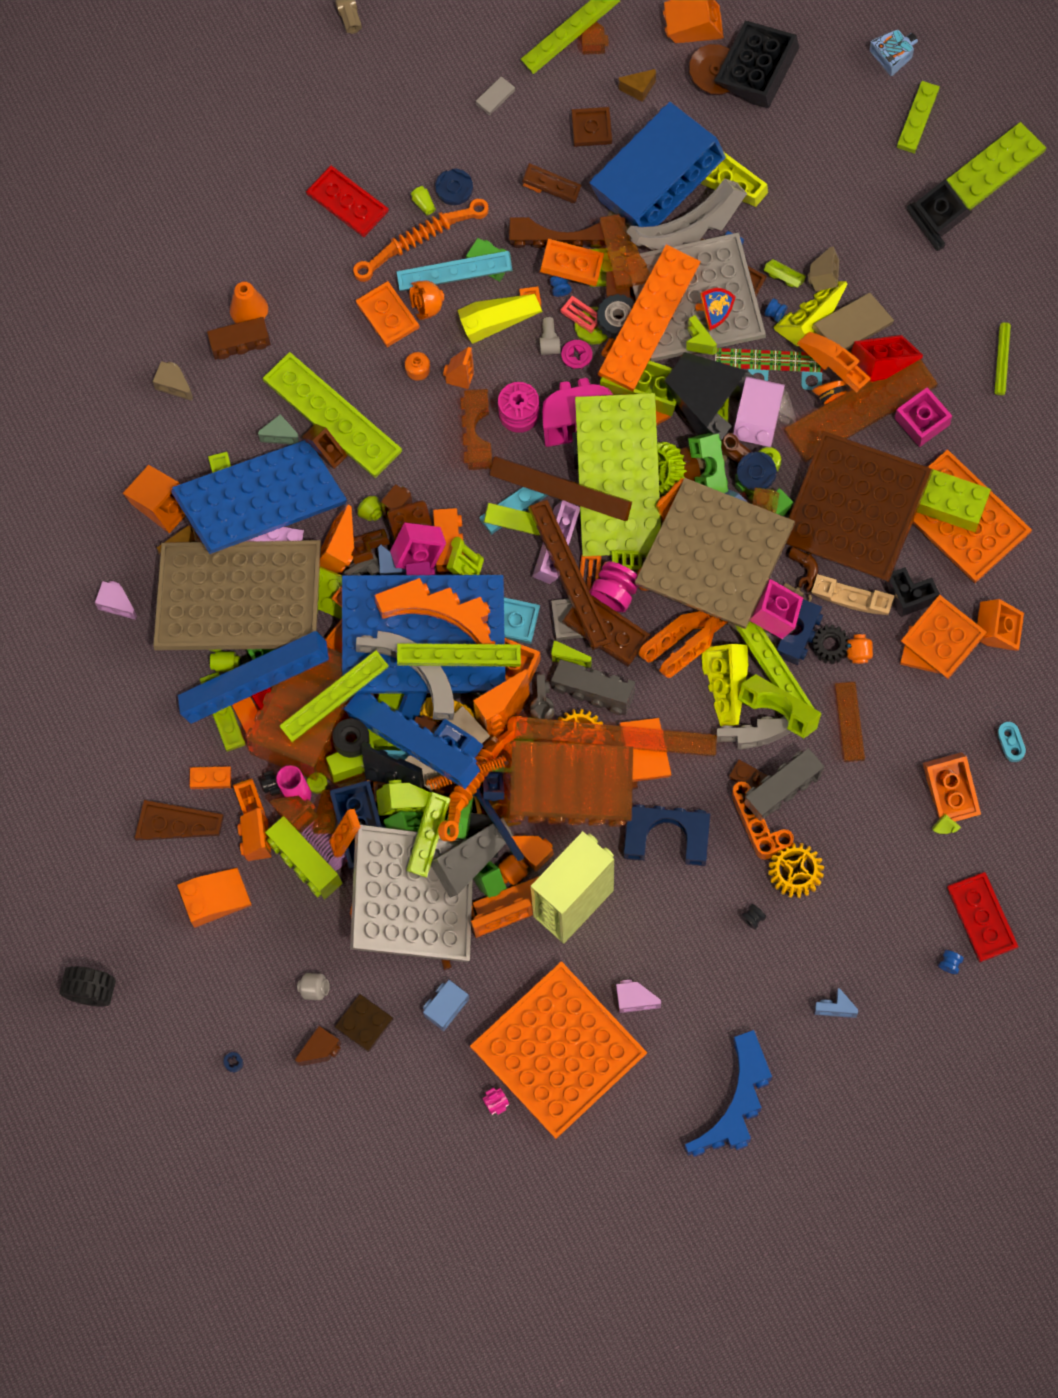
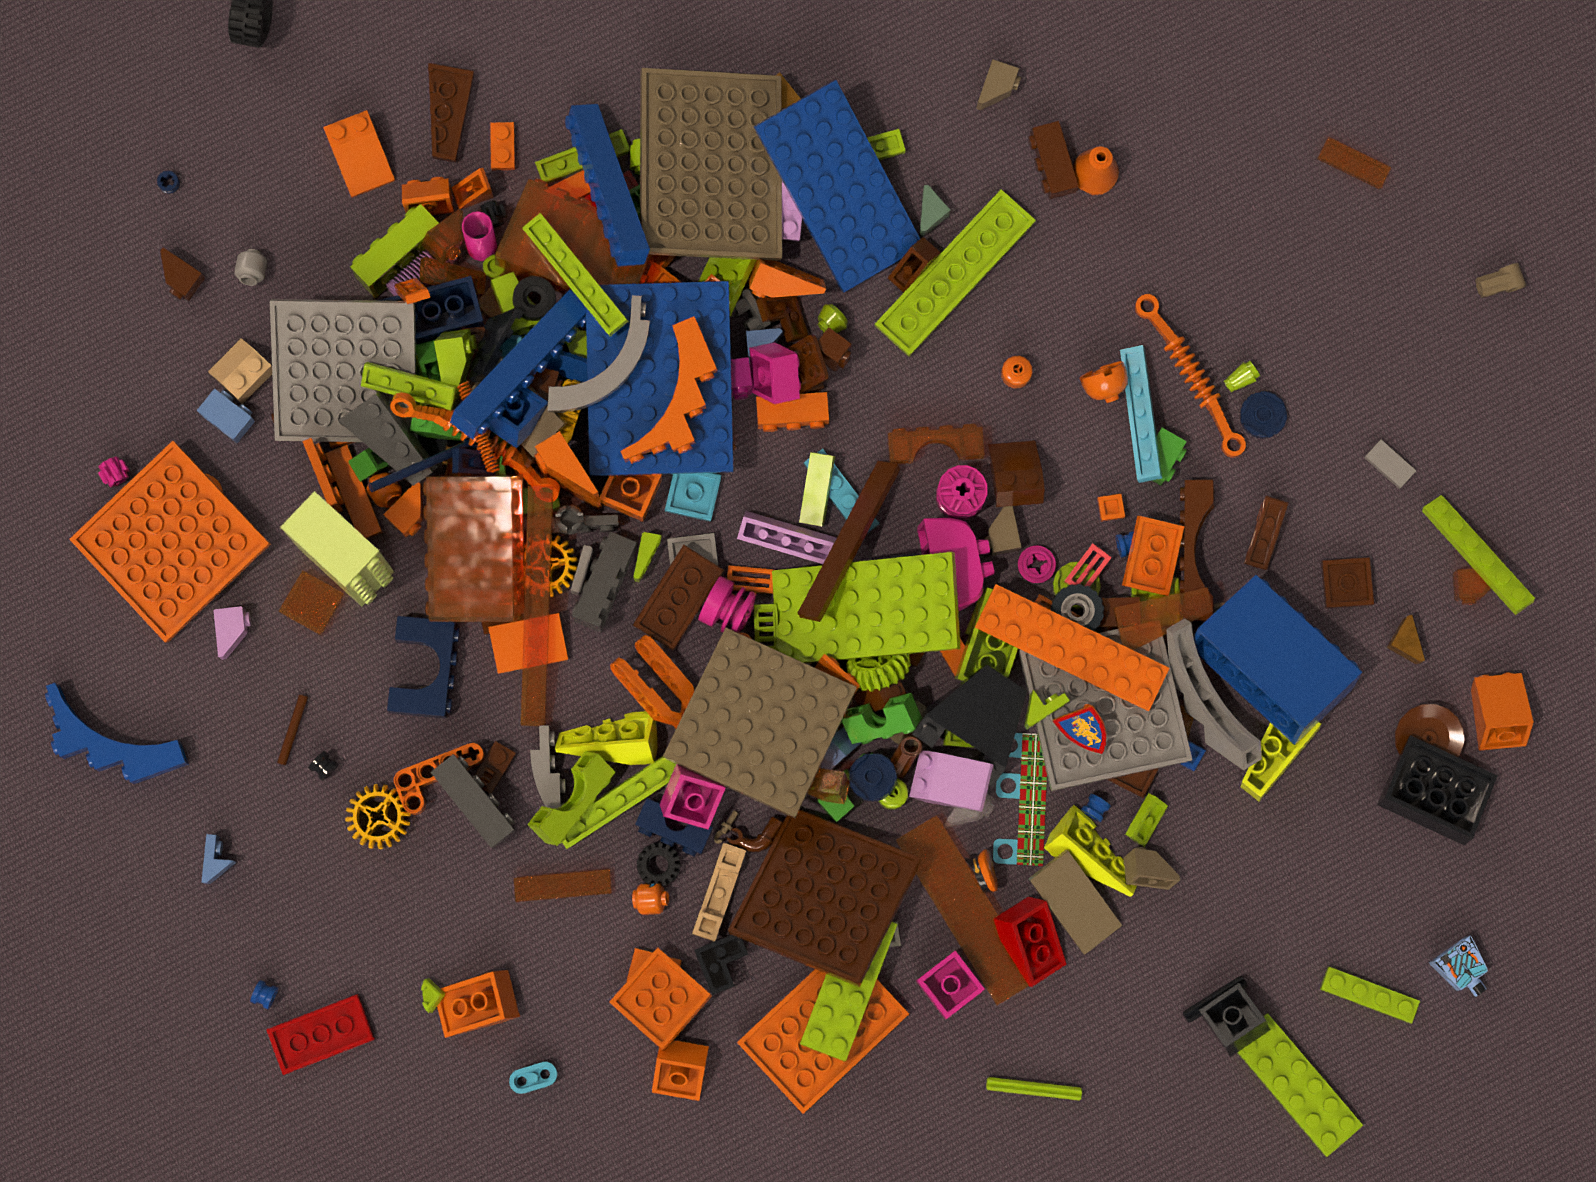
camera: 80 degrees right, 10 degrees up
lavender slope [95,581,137,620] -> none
orange slope [123,465,186,533] -> none
red tile [306,165,389,238] -> none
dark brown plate [335,994,394,1052] -> none
orange plate [355,281,419,347] -> none
lime plate [397,643,521,667] -> none
orange slope [443,347,474,389] -> none
lime plate [447,537,484,575] -> none
neon yellow wedge [458,294,543,344] -> none
reddish brown tile [528,500,612,650] -> none
light grey pin [540,317,560,355] -> none
orange slope [797,332,871,393] -> none
none -> tan slope [208,339,272,404]
none -> reddish brown bar [277,695,308,766]
none -> clear orange plate [278,570,345,636]
none -> light grey tile [571,545,594,596]
none -> dark tan slope [984,506,1021,556]
none -> reddish brown slope [988,441,1045,507]
none -> clear orange tile [1317,137,1391,190]

